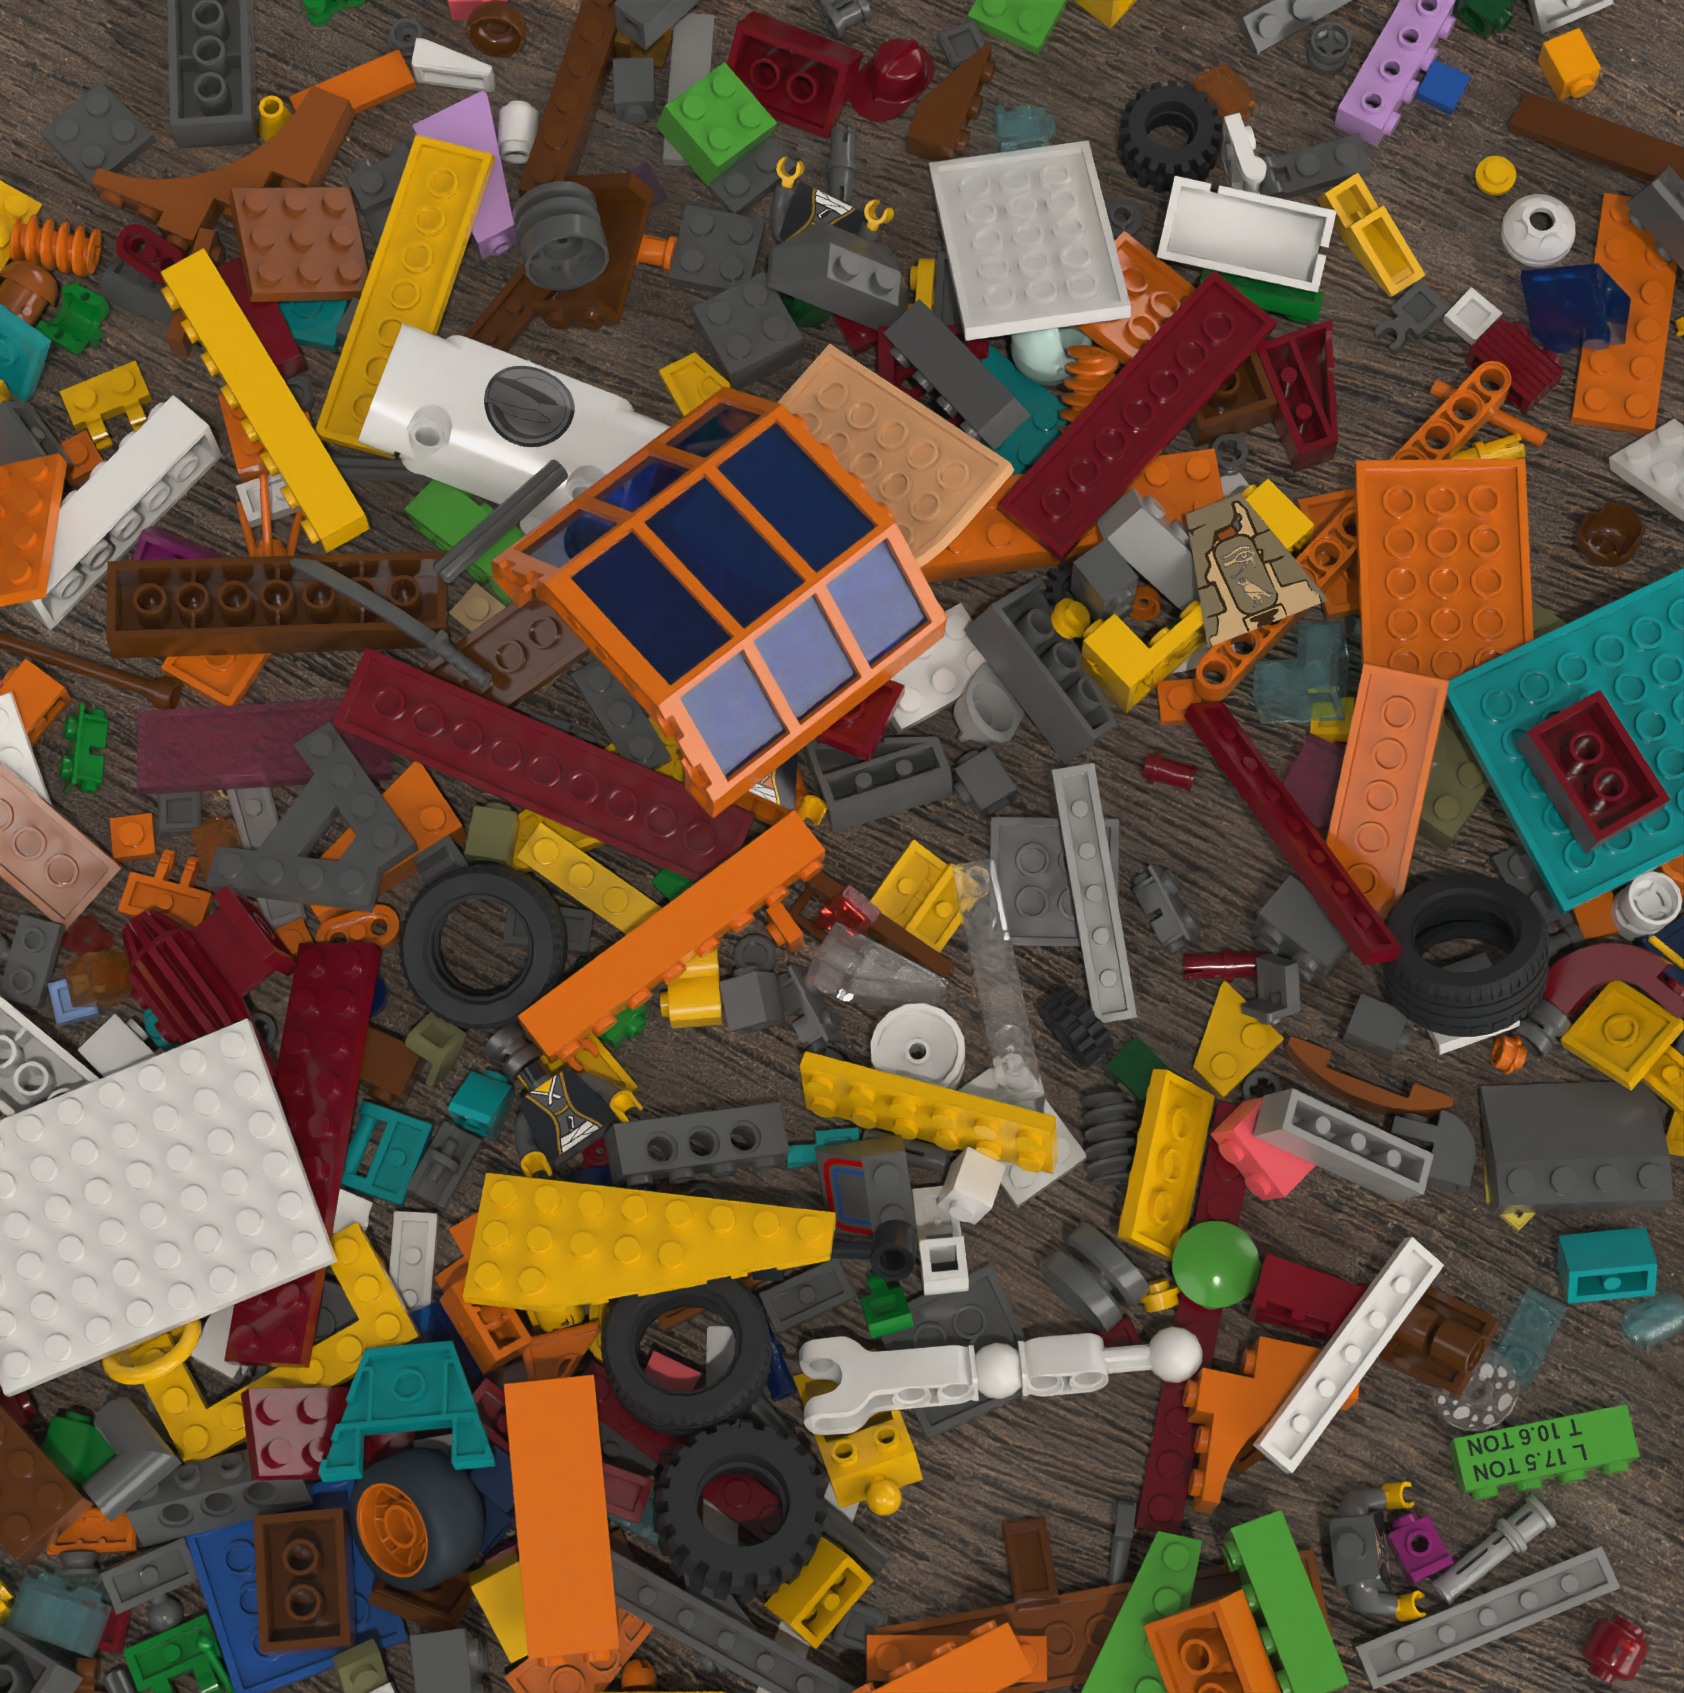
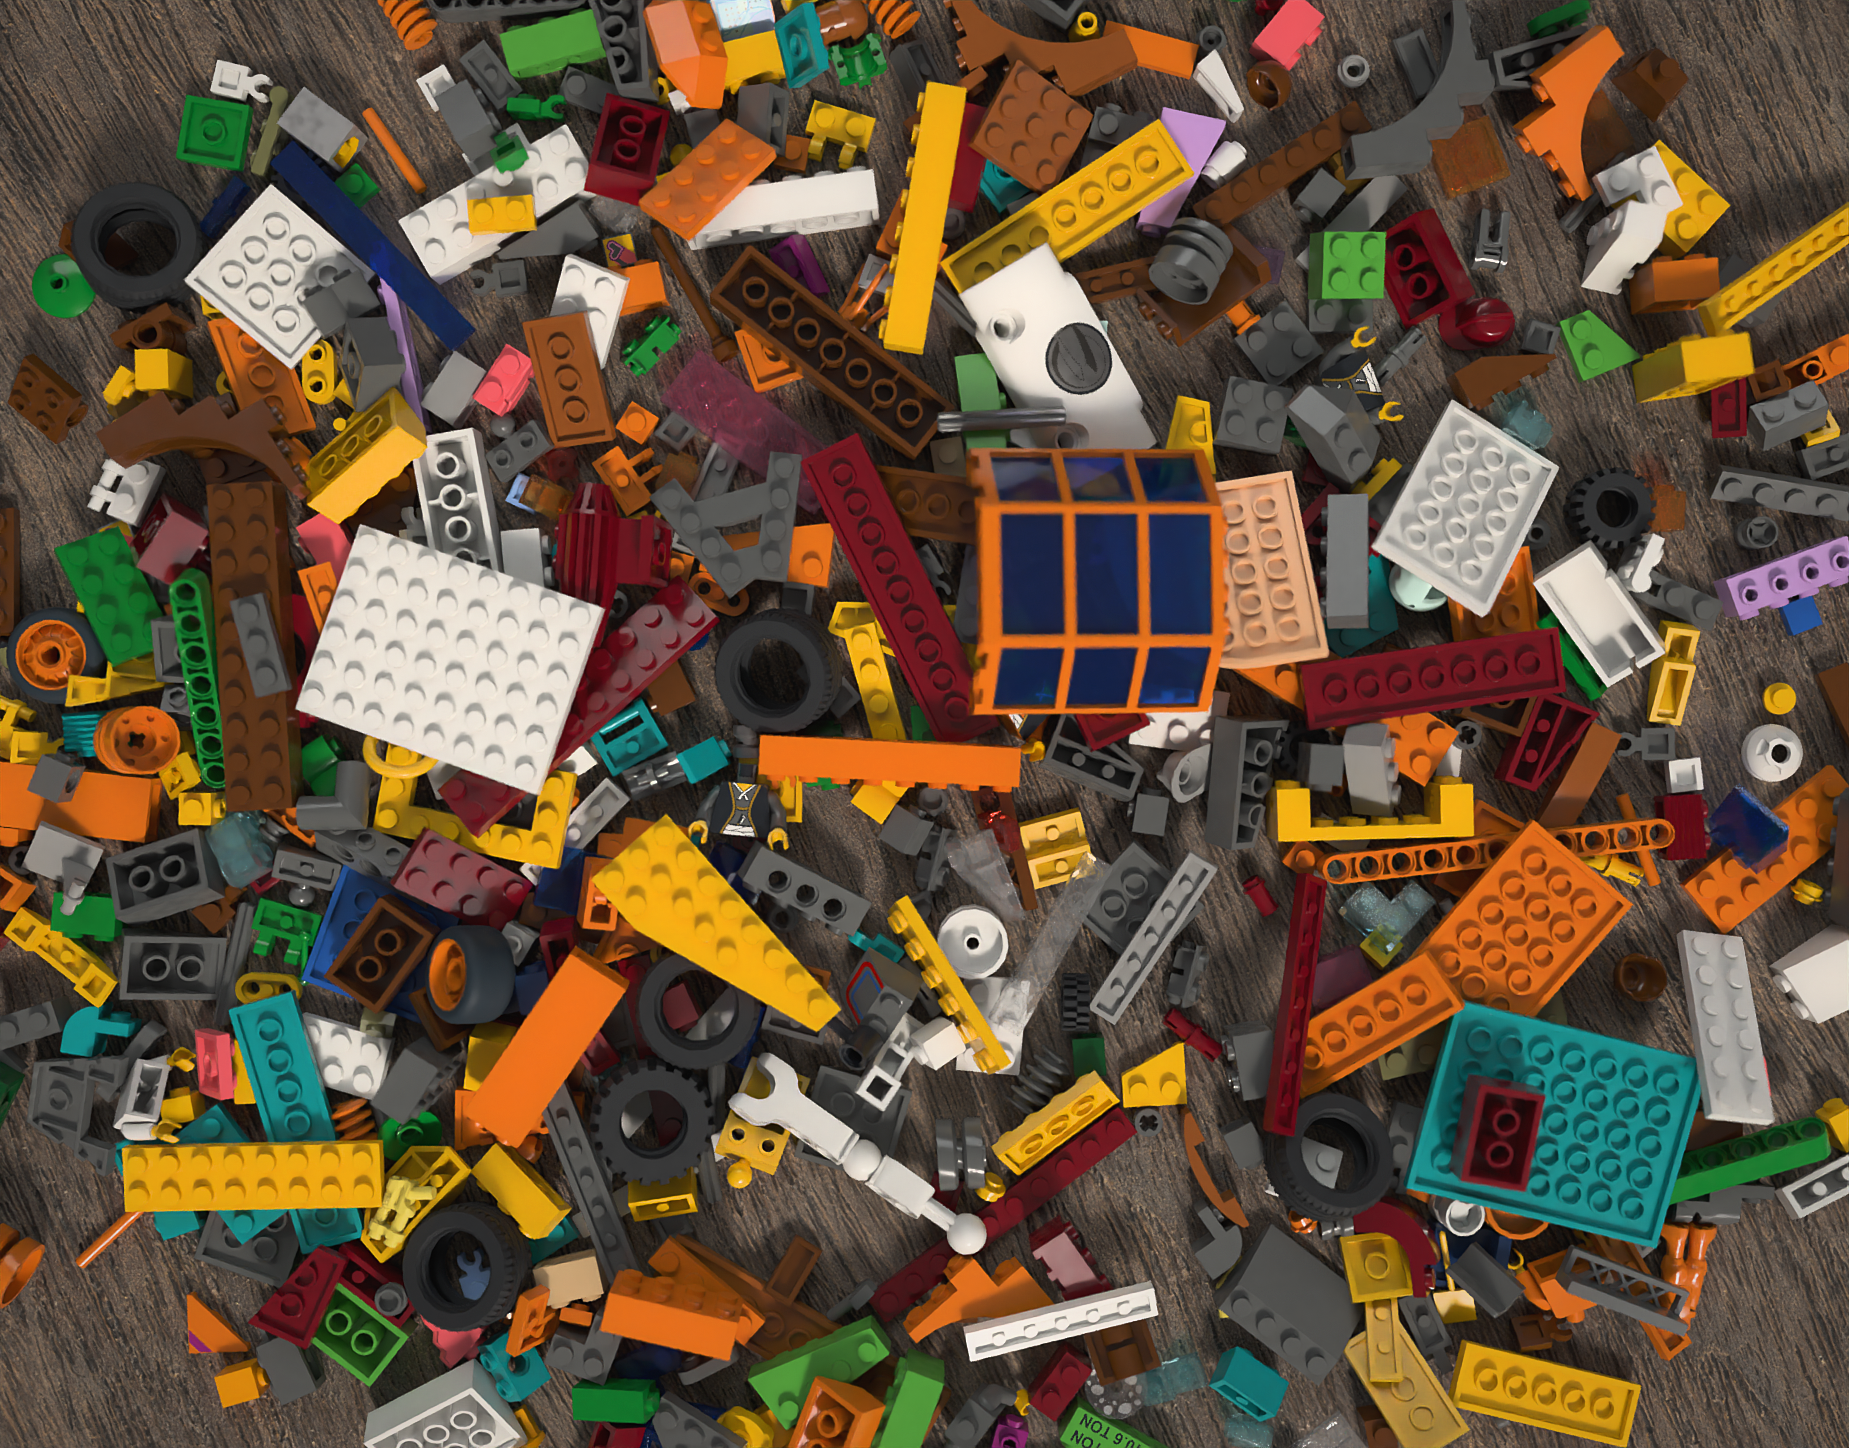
camera: 35 degrees right, 15 degrees up
dark red plate [116,224,188,287] -> none
dark grey sword [290,559,492,688] -> none
teal wing [319,1341,495,1482] -> none
olive panel [404,1012,467,1089] -> none
olive brick [464,802,520,867] -> none
orange plate [764,902,805,954] -> none
green plate [859,1273,914,1339] -> none
yellow plate [1051,598,1091,639] -> none
orange piece [1058,345,1119,433] -> none
bright green dish [1171,1221,1260,1310] -> none
sticker [1186,493,1329,648] -> none
coral brick [1211,1097,1316,1201] -> none
dark grey bracket [1241,953,1301,1025] -> none
light grey brick [1253,1088,1434,1201] -> none
none -> dark red brick [1027,1339,1093,1422]
none -> dark orange slope [1534,722,1622,843]

